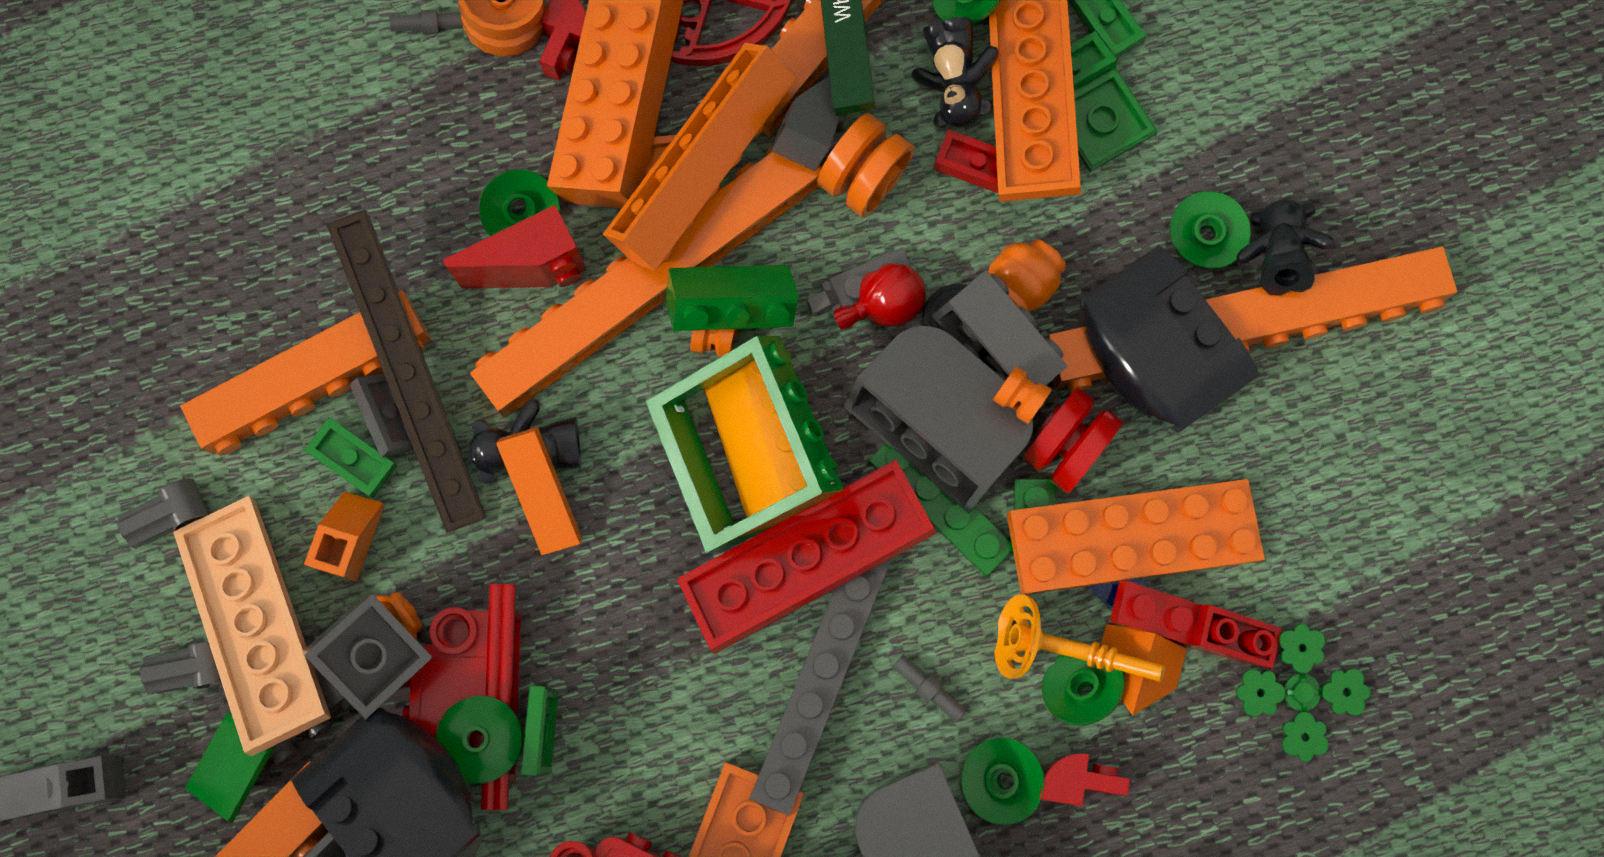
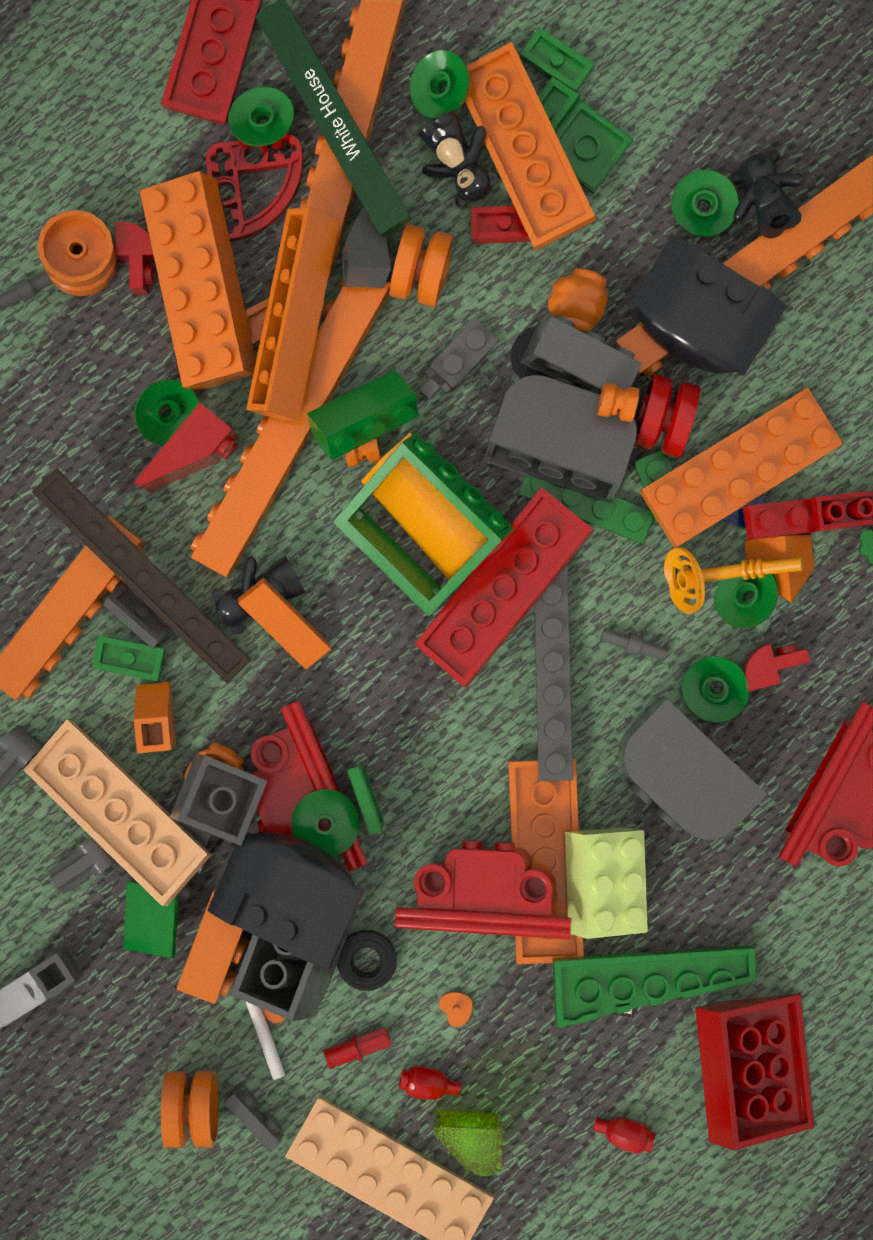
camera: 20 degrees left, 10 degrees up
red hair [834,263,926,330] -> none

